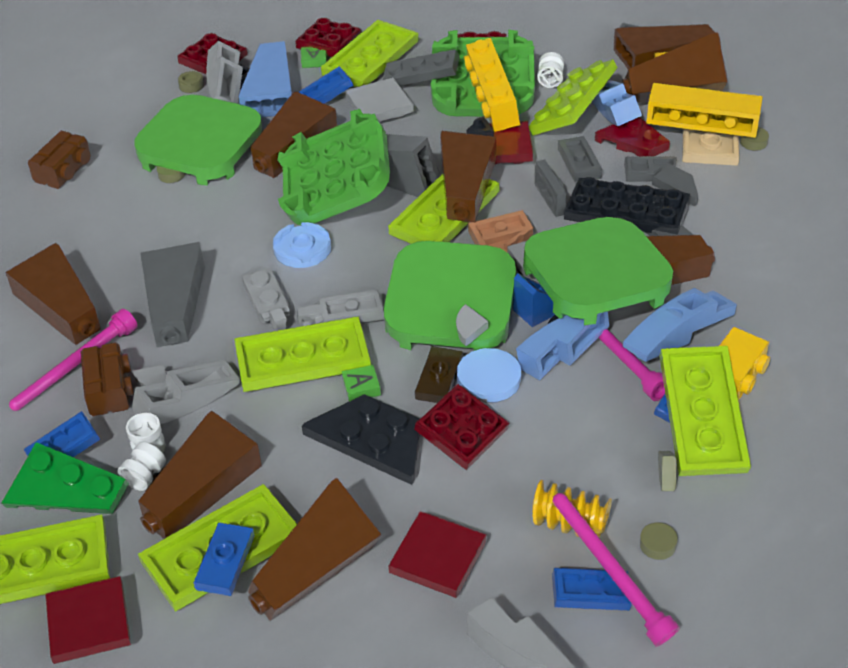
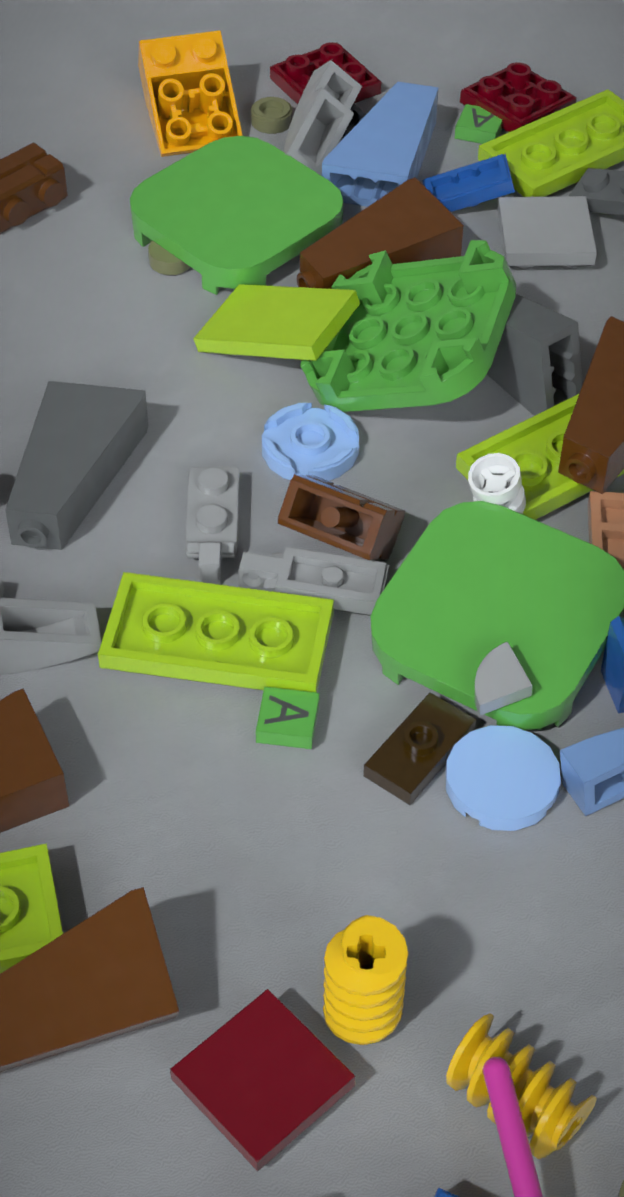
camera: 20 degrees right, 5 degrees up
black wing [302,394,420,485] -> none
dark red tile [414,384,510,470] -> none
none -> light orange slope [138,30,242,157]
none -> lime tile [193,284,360,361]
none -> reddish brown brick [277,474,405,561]
none -> yellow piece [323,915,408,1045]
none -> white wheel [468,453,526,514]

